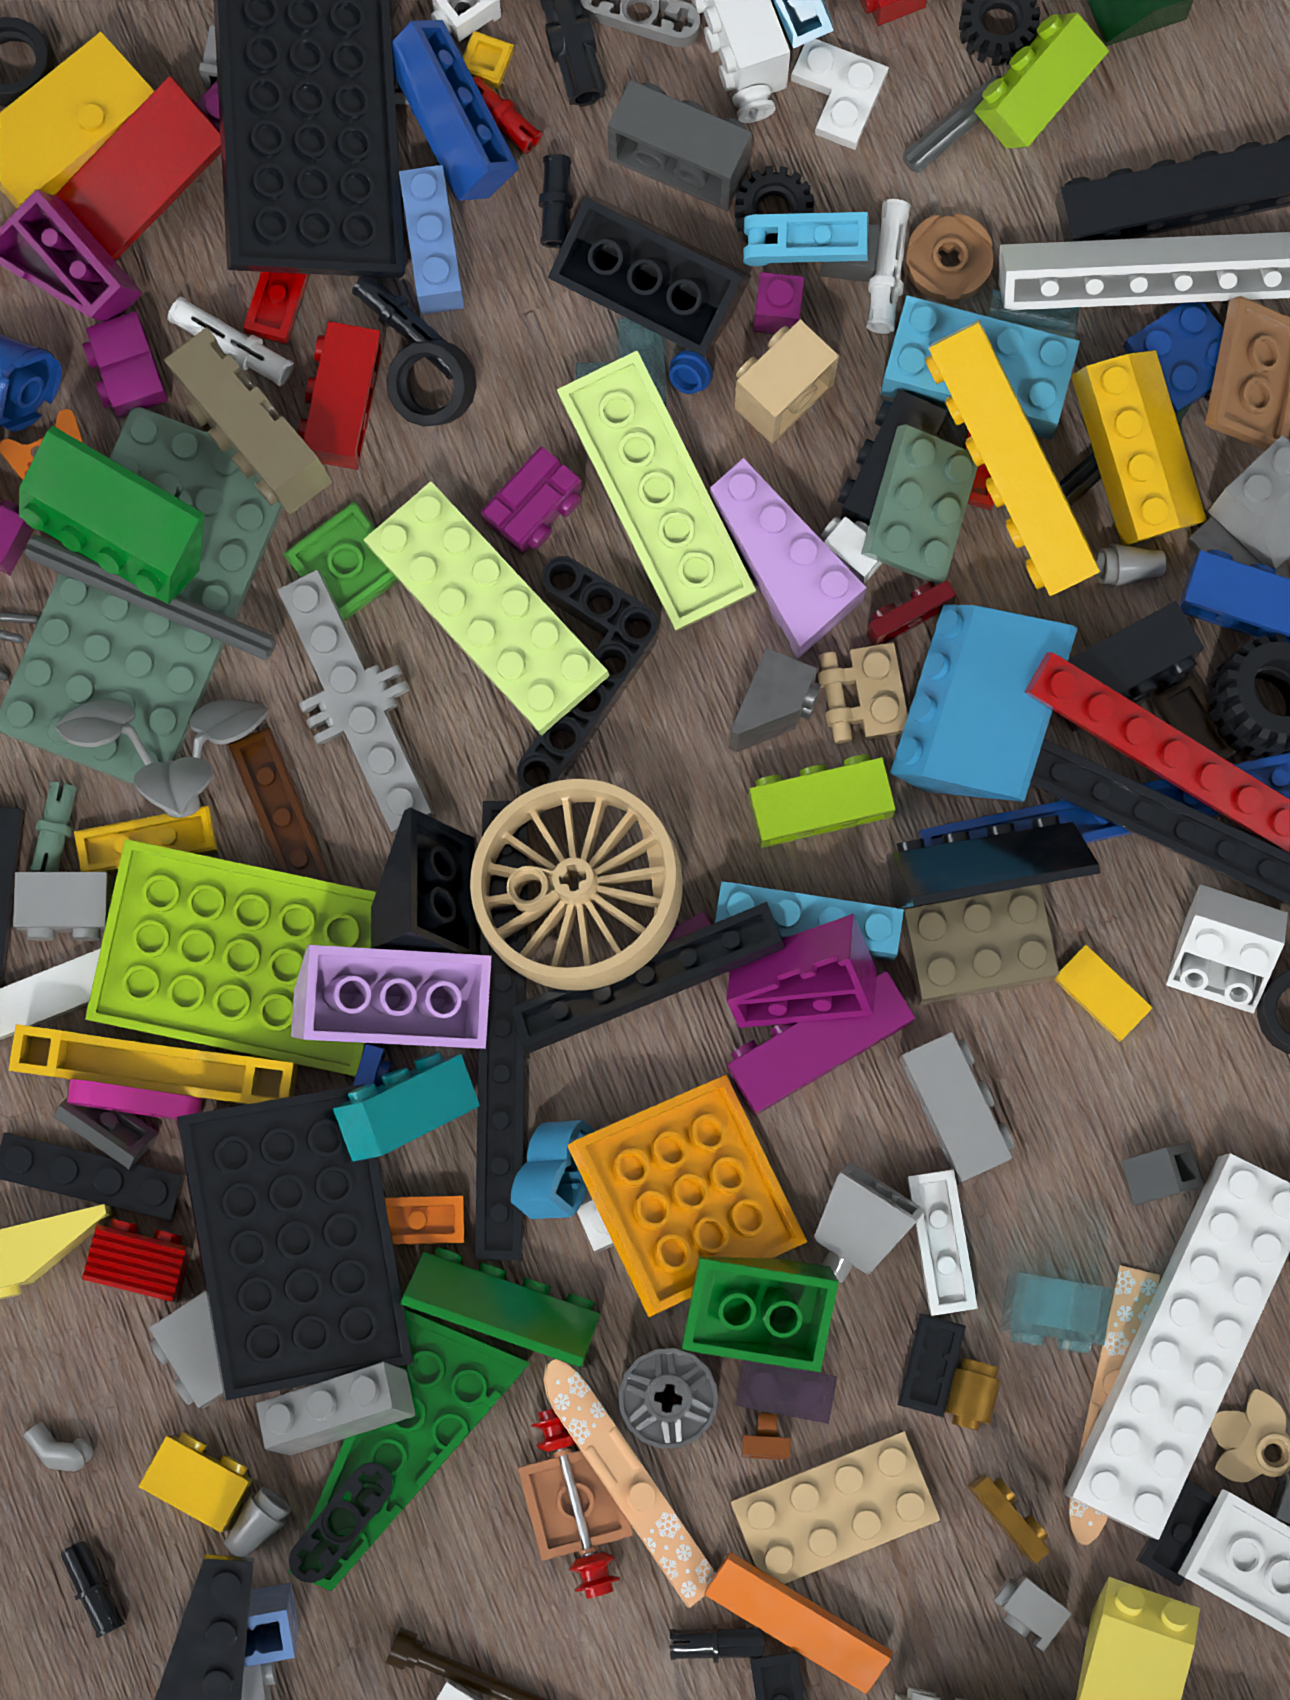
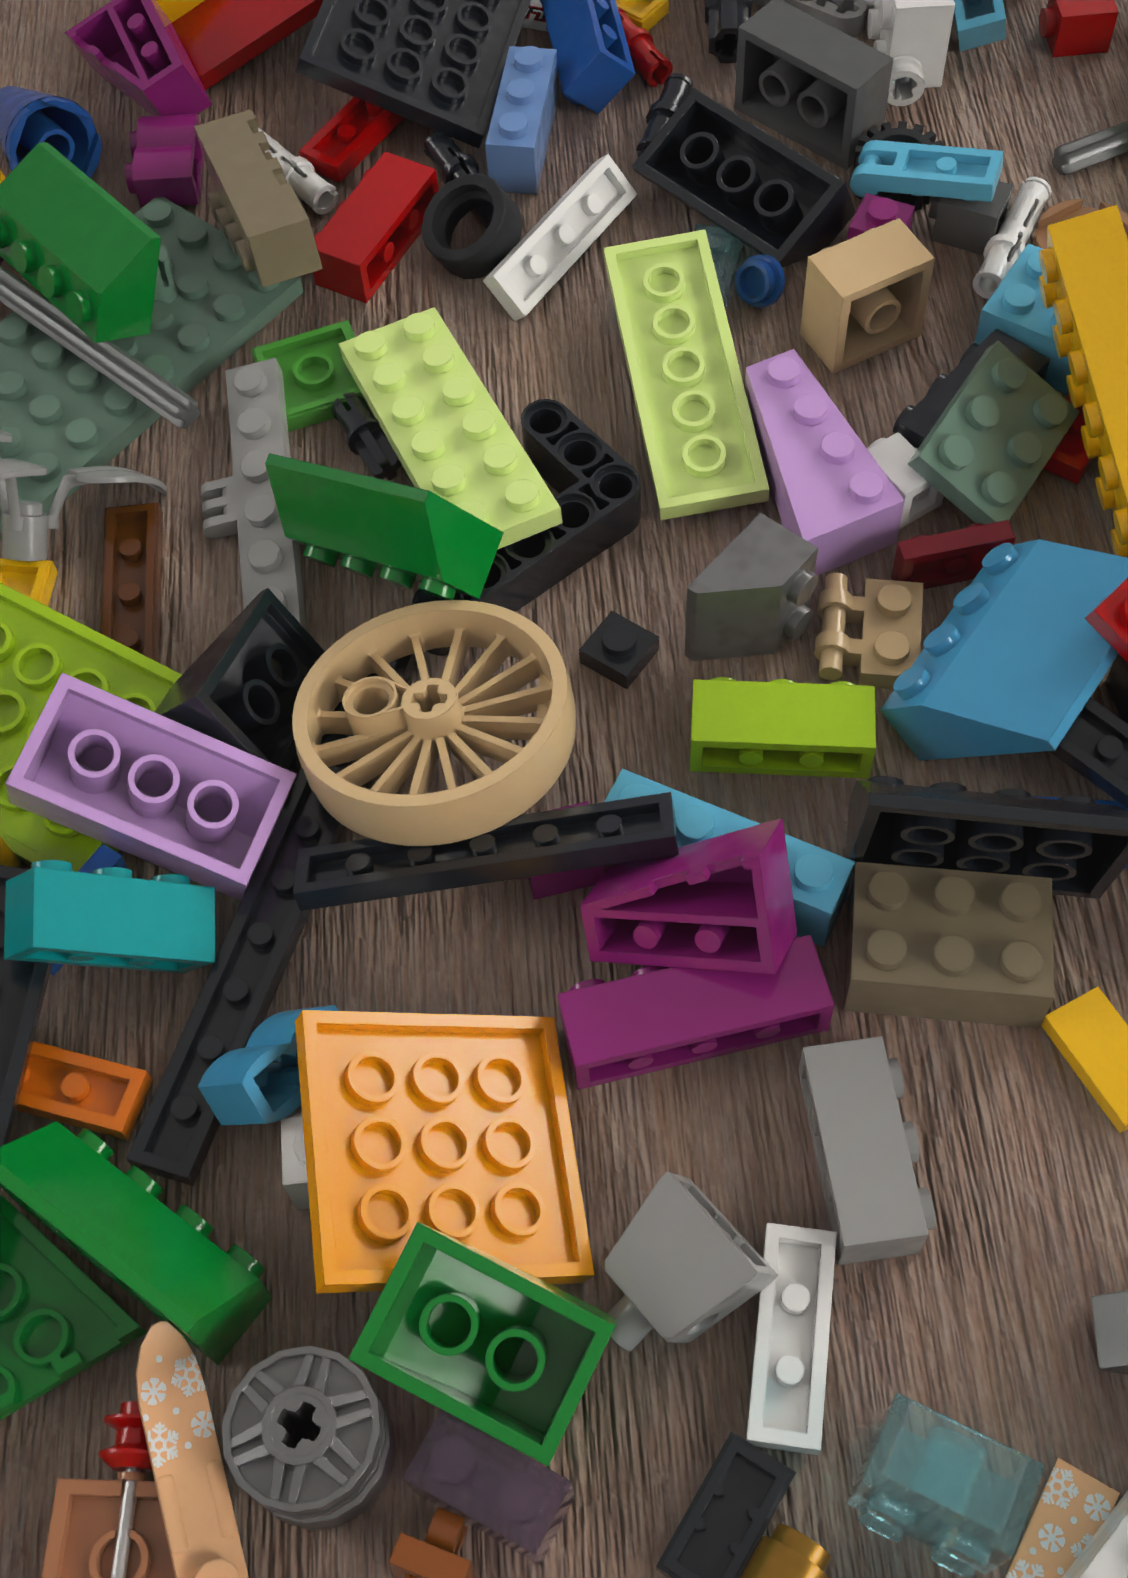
camera: 20 degrees right, 20 degrees down
magenta brick [481,446,582,555] -> none
white plate [791,39,889,150] -> none
none -> green slope [265,453,504,600]
none -> black axle [332,392,402,480]
none -> white plate [483,154,637,321]
none -> black plate [579,611,659,689]

